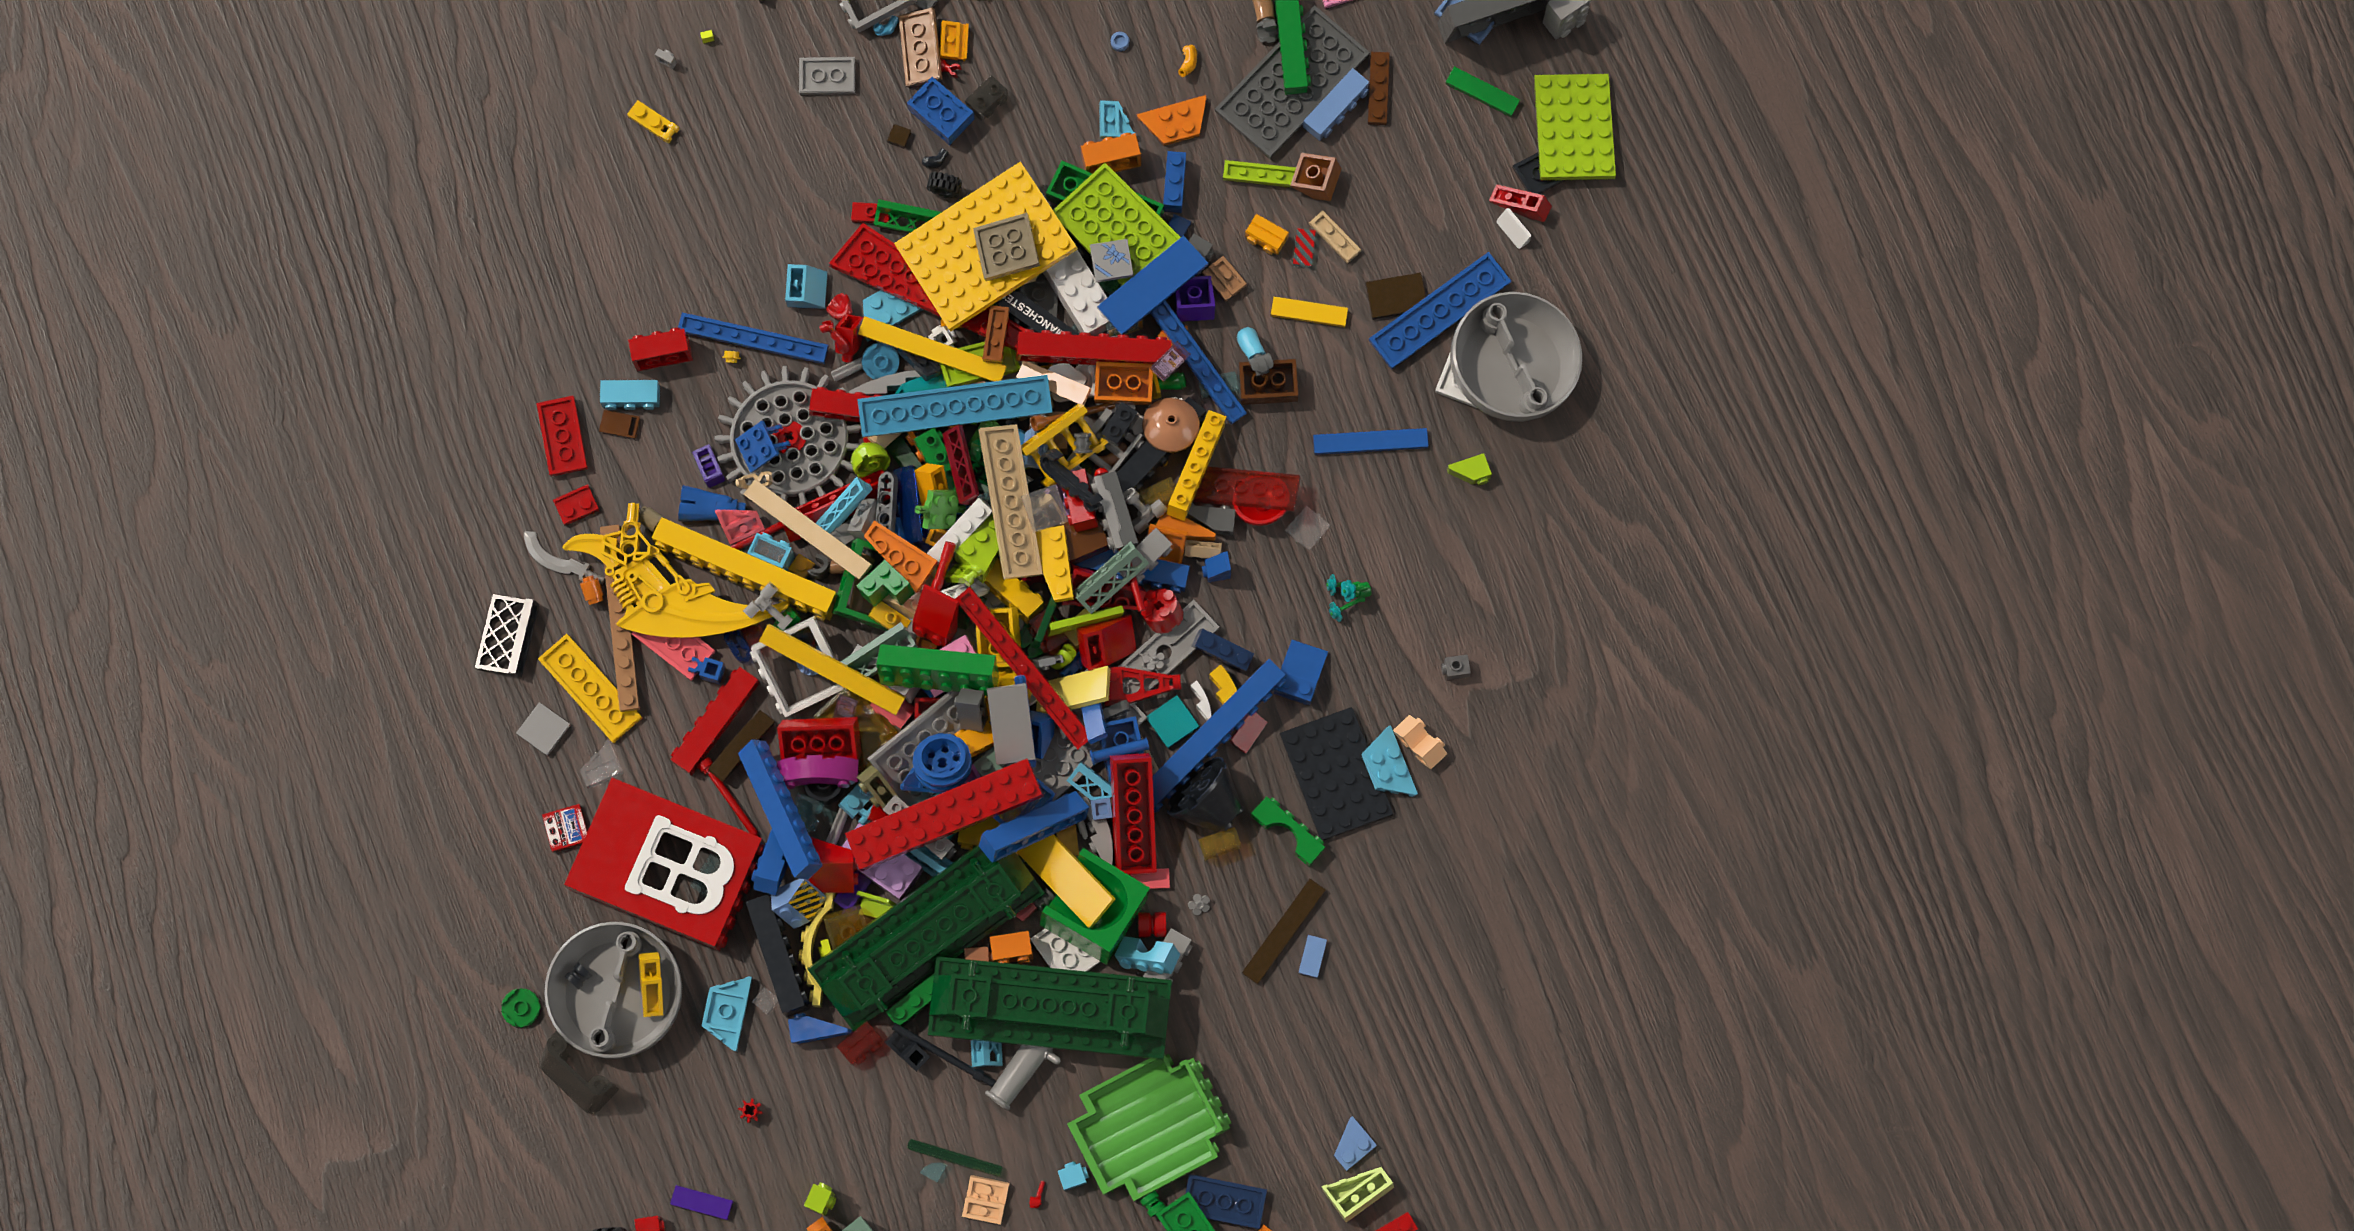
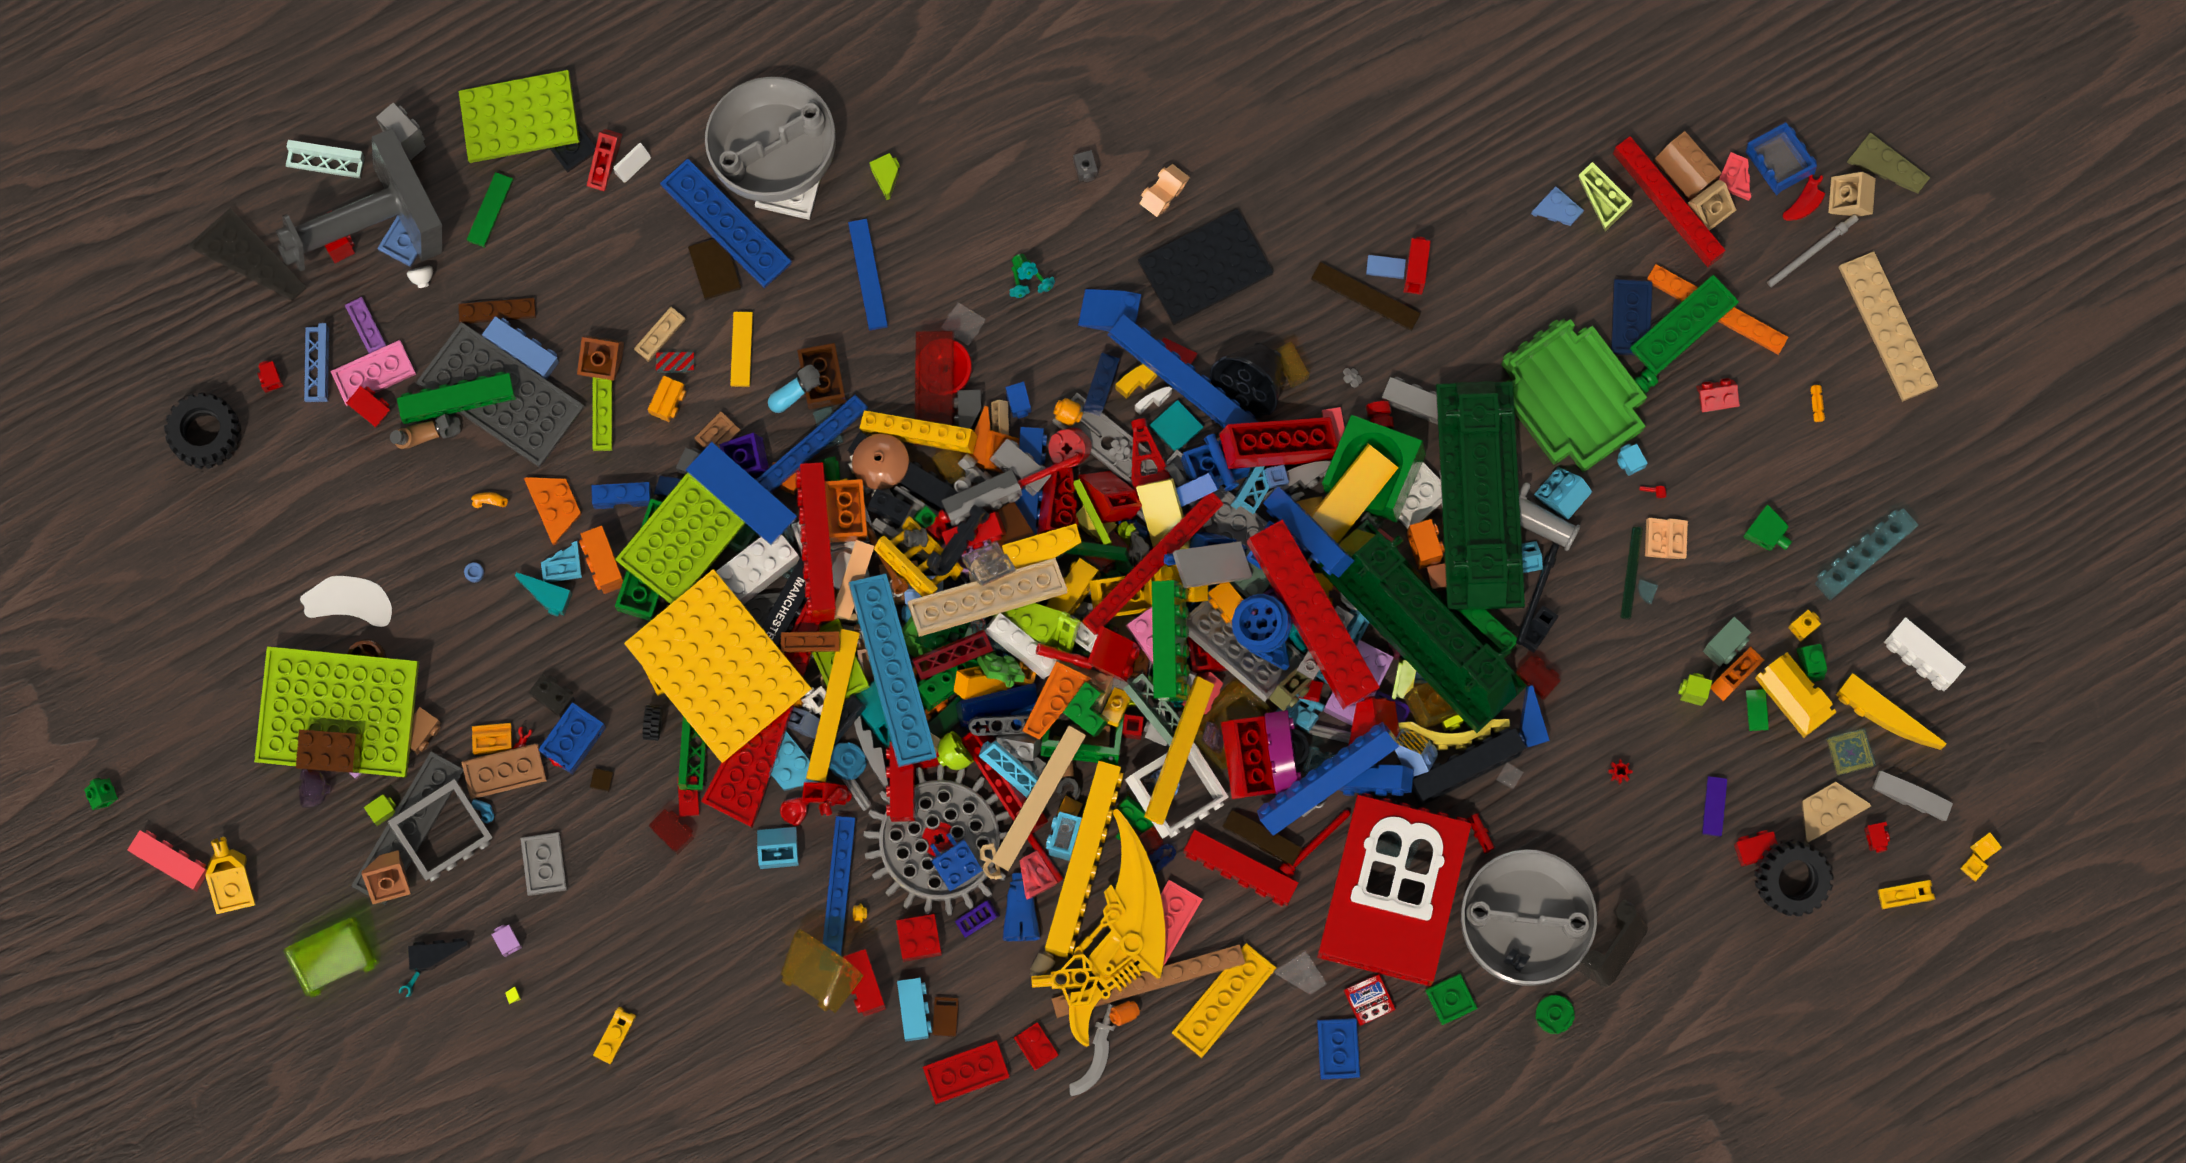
camera: 100 degrees left, 0 degrees up
fence [475,594,540,678] -> none
light grey tile [516,702,571,756] -> none
yellow slope [639,952,663,1017] -> none
light grey plate [655,48,677,69] -> none
blue brick [688,657,726,685] -> none
medium azure wing [702,976,753,1052] -> none
light grey bar [743,582,793,630] -> none
black arm [922,148,949,169] -> none
dark grey brick [954,688,988,732] -> none
dark tan plate [973,213,1040,282] -> none
sand green fence [1073,541,1149,614] -> none
light grey tile [1090,239,1133,282] -> none
medium azure arch [1115,936,1180,974] -> none
tile [1150,341,1191,382] -> none
green arch [1251,796,1325,867] -> none
medium azure wing [1361,725,1418,797] -> none
none -> white brick [407,266,433,288]
none -> lavender brick [491,925,522,957]
none -> teal slope [515,572,572,616]
none -> clear red brick [648,809,694,855]
none -> clear yellow windscreen [780,928,864,1013]
none -> sand blue slope [787,707,820,739]
none -> red brick [896,914,942,962]
none -> leg [912,506,949,542]
none -> light orange head [1053,398,1083,426]
none -> red brick [1122,714,1144,740]
none -> blue tile [1317,1018,1360,1080]
none -> red brick [1403,237,1430,295]
none -> green tile [1425,973,1478,1026]
none -> red pin [1467,813,1495,854]
none -> medium azure slope [1534,467,1592,519]

